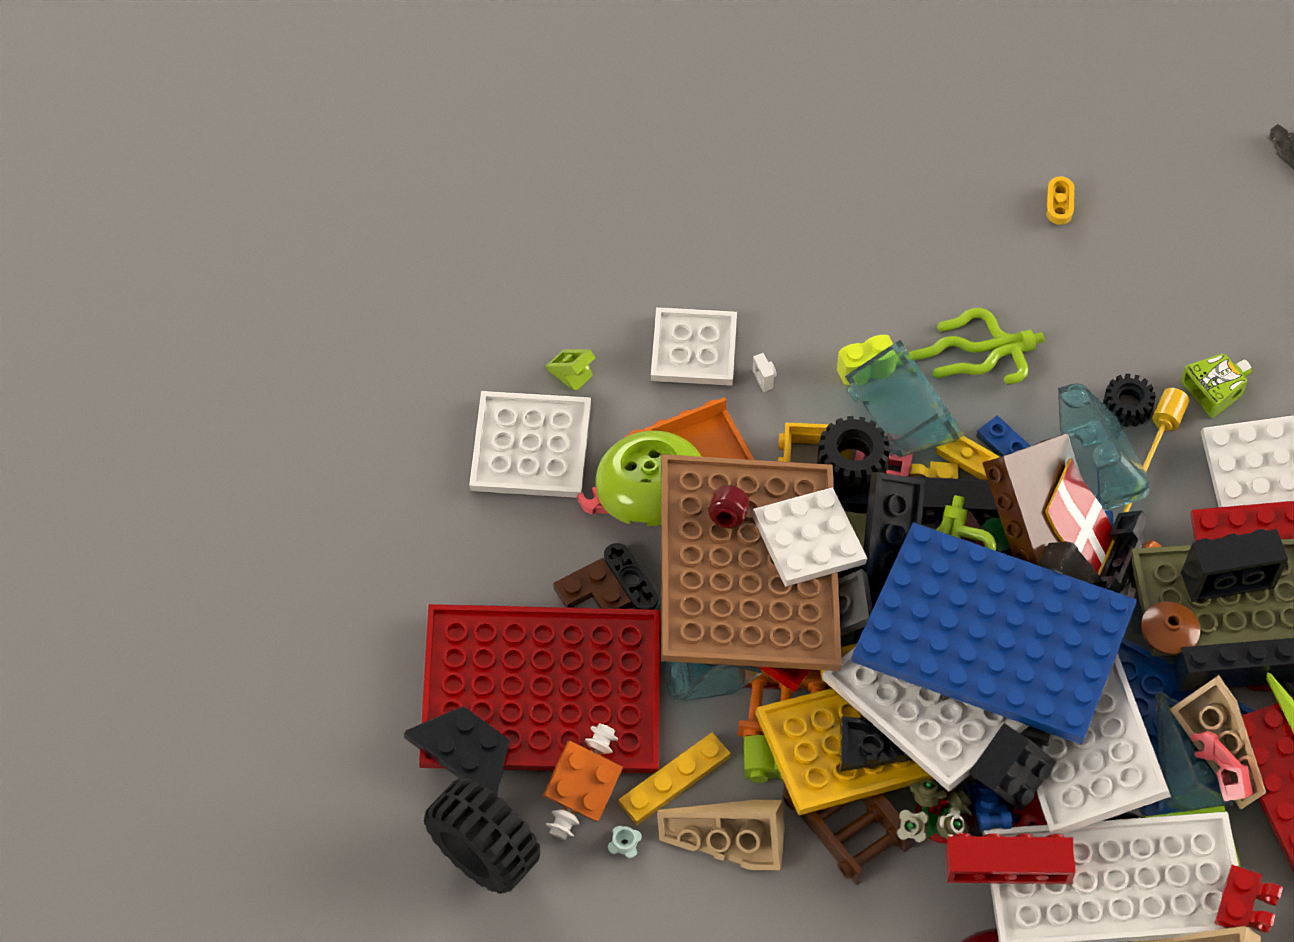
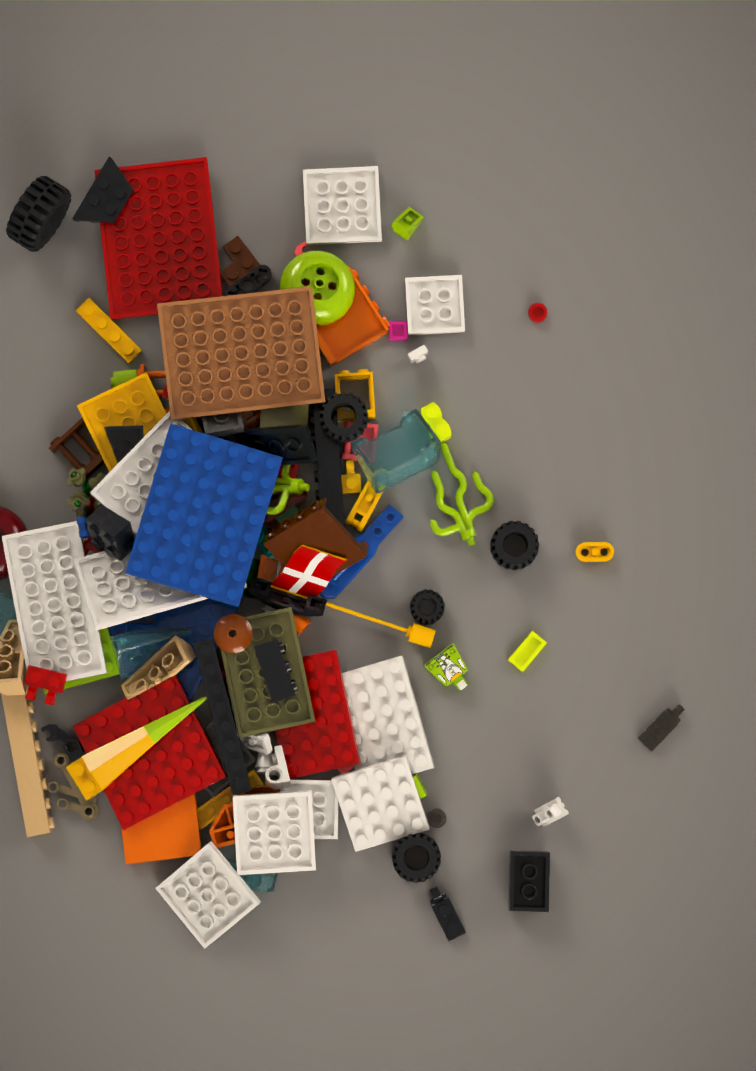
camera: 85 degrees right, 25 degrees up
orange plate [543,724,623,840] -> none
light aqua plate [608,826,642,858] -> none
tan wedge [657,800,785,870] -> none
dark red head [709,485,749,529] -> none
white plate [752,487,867,587] -> none
red brick [945,833,1076,884] -> none
clear smoke slope [1038,541,1101,584] -> none
clear light blue windscreen [1058,383,1150,511] -> none
coral piece [1191,731,1253,801] -> none
none -> dark pink tile [388,321,408,341]
none -> black tyre [490,521,539,570]
none -> neon yellow tile [508,630,547,672]
none -> red tile [528,303,547,323]

